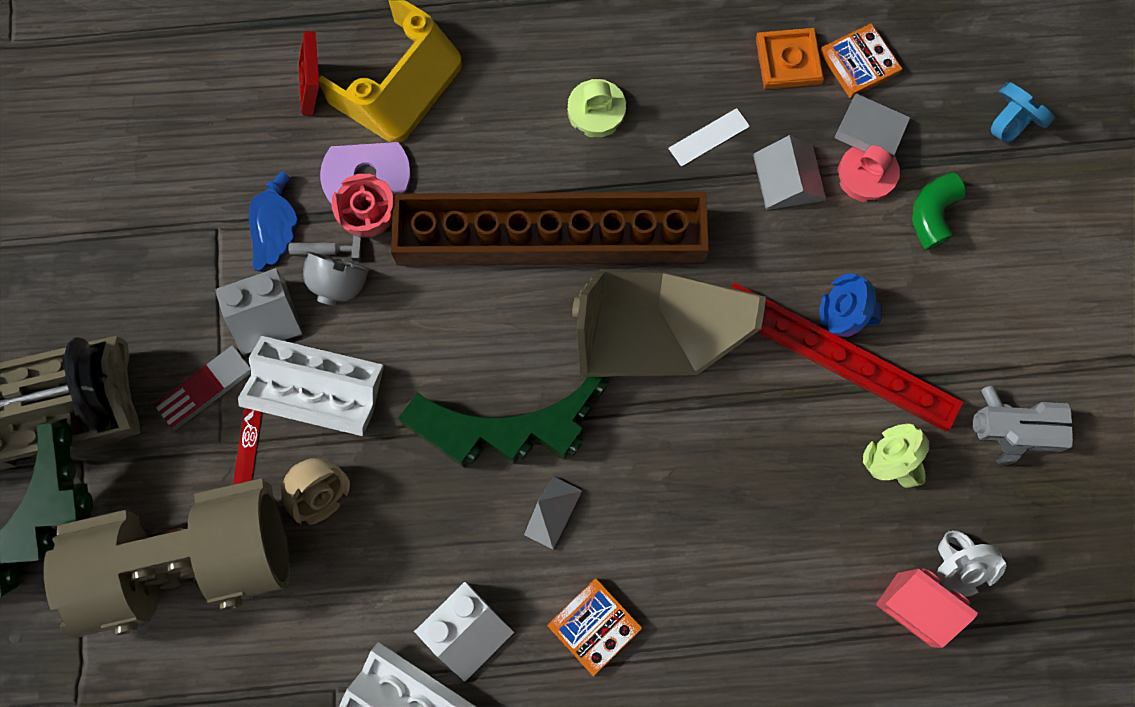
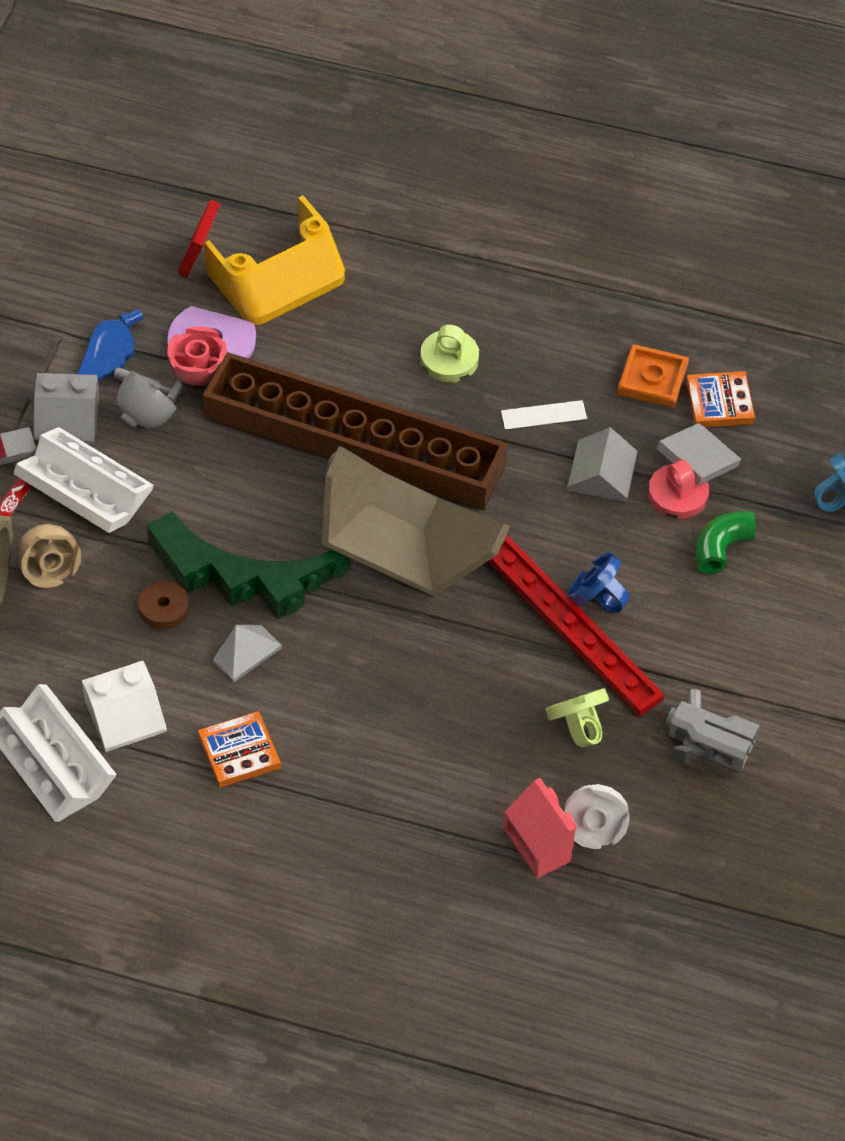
camera: 20 degrees right, 20 degrees down
none -> reddish brown piece [138,581,189,629]

